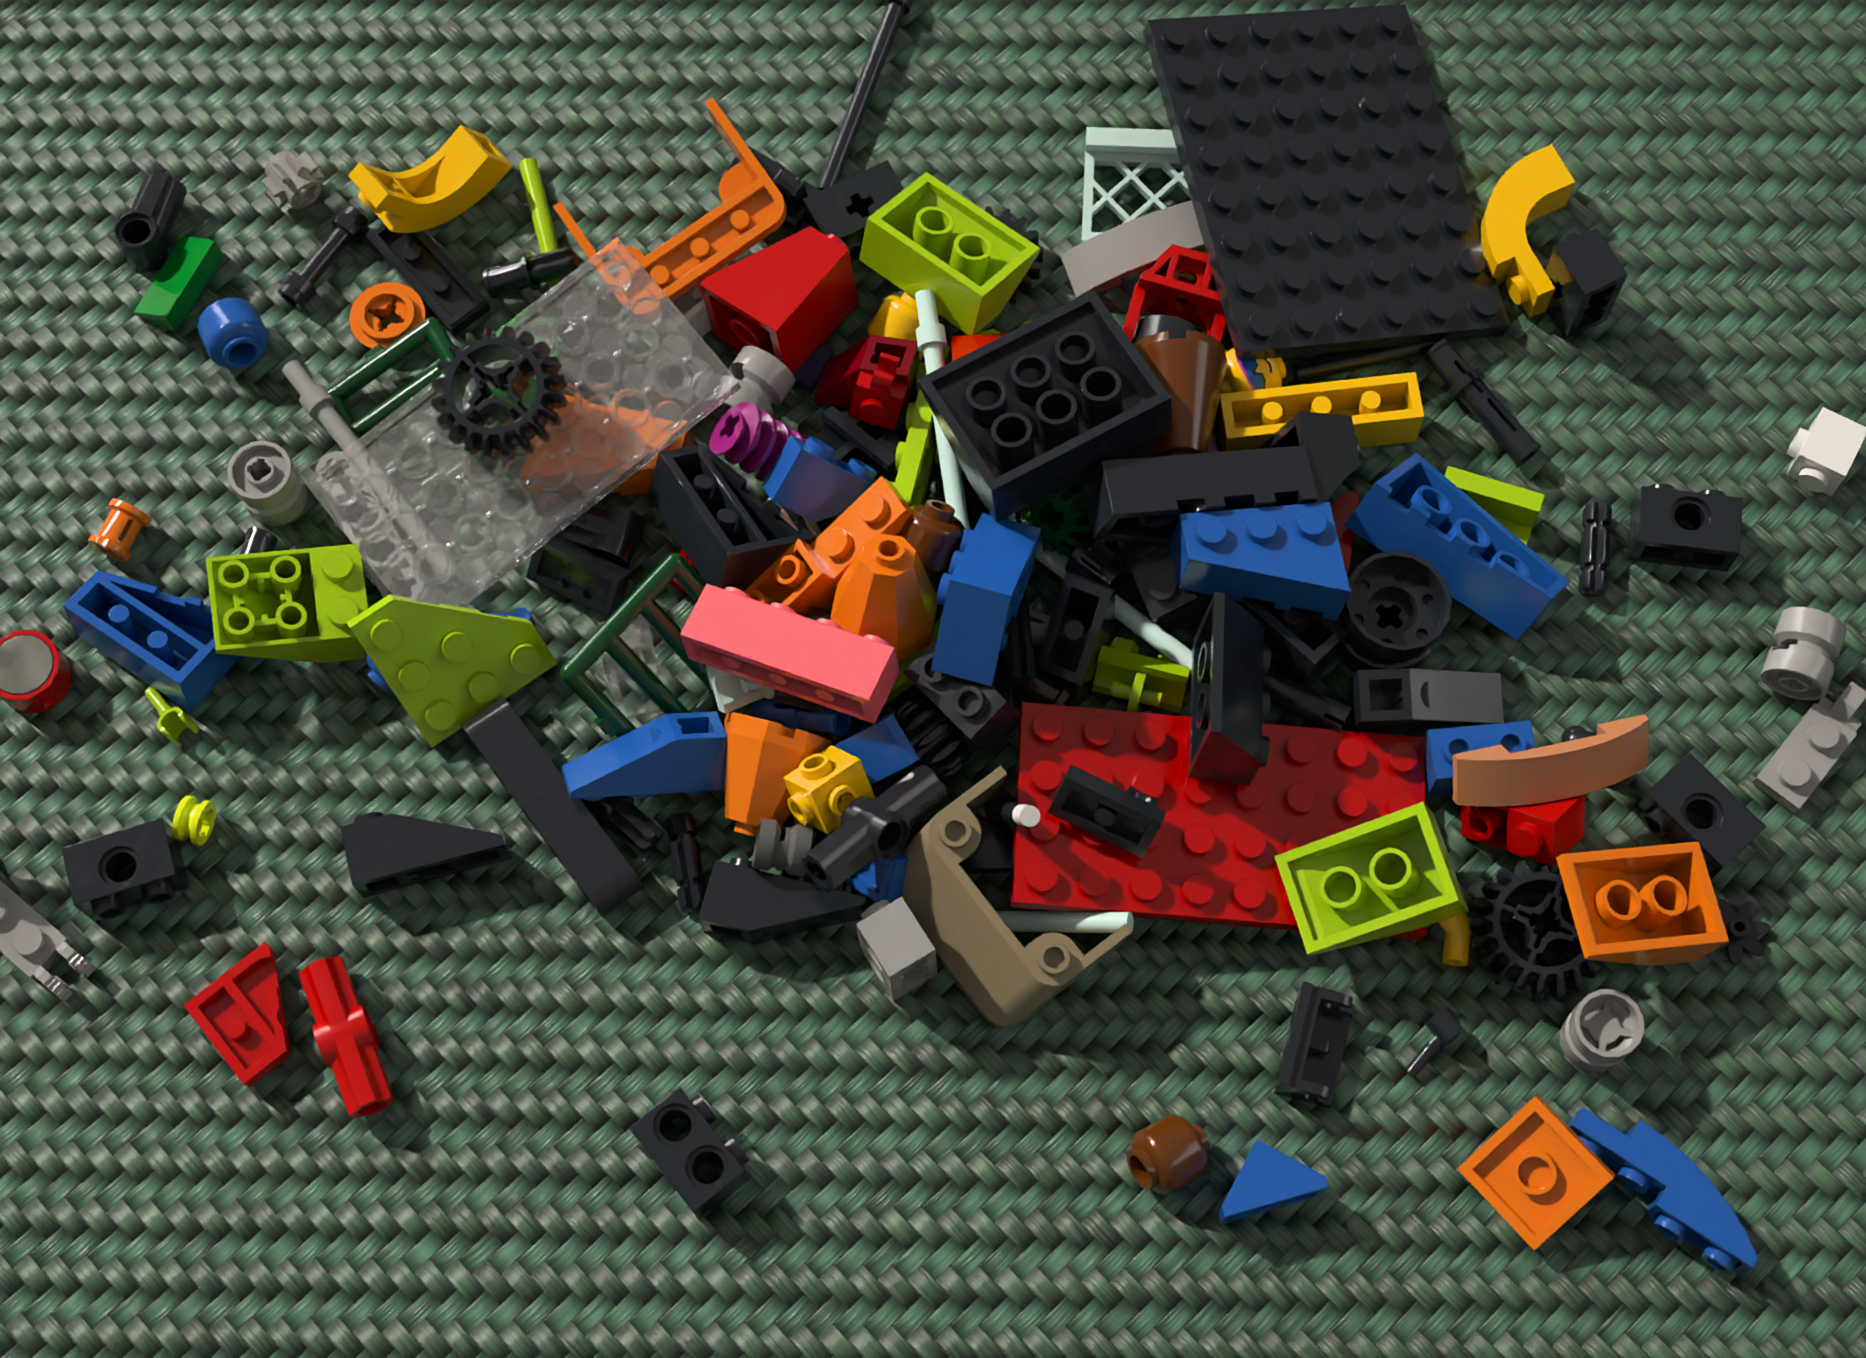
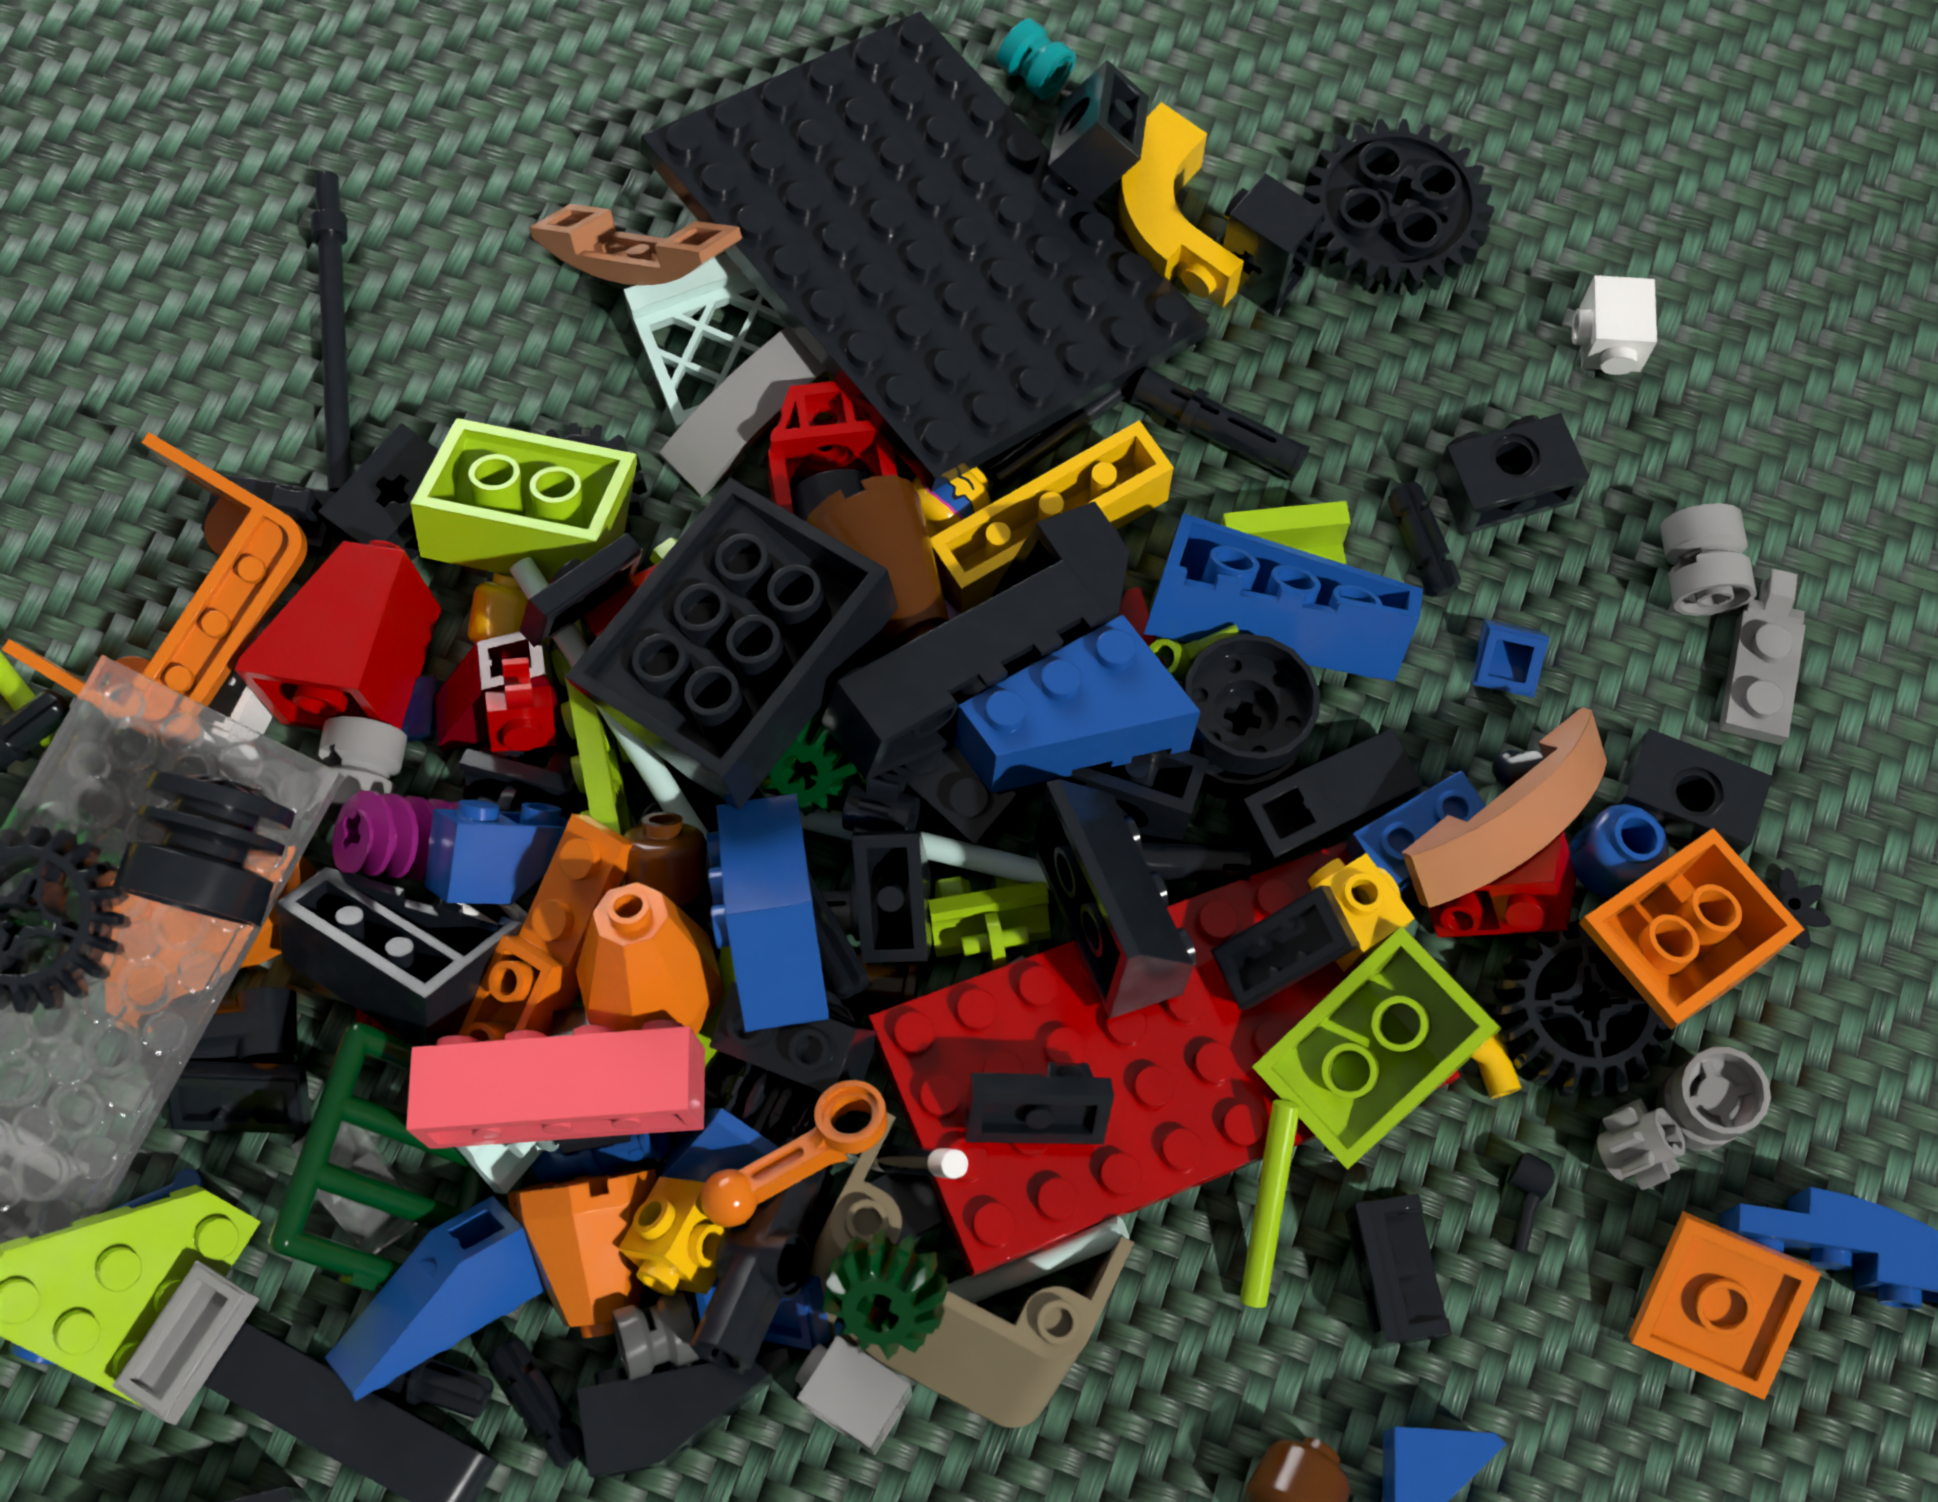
camera: 30 degrees left, 0 degrees up
none -> black wheel [112,771,296,927]
none -> light grey tile [112,1260,259,1425]
none -> black plate [519,532,643,647]
none -> nougat slope [529,204,742,286]
none -> orange piece [700,1080,888,1227]
none -> dark green gear [822,1228,948,1360]
none -> teal wheel [996,18,1077,100]
none -> black brick [1048,60,1149,203]
none -> lime hand [1149,624,1240,681]
none -> black plate [1210,886,1361,1010]
none -> lime bar [1239,1100,1300,1308]
none -> black gear [1302,119,1494,296]
none -> yellow brick [1307,853,1415,972]
none -> blue slope [1471,619,1550,698]
none -> blue head [1570,804,1669,899]
none -> light grey gear [1597,1099,1685,1190]

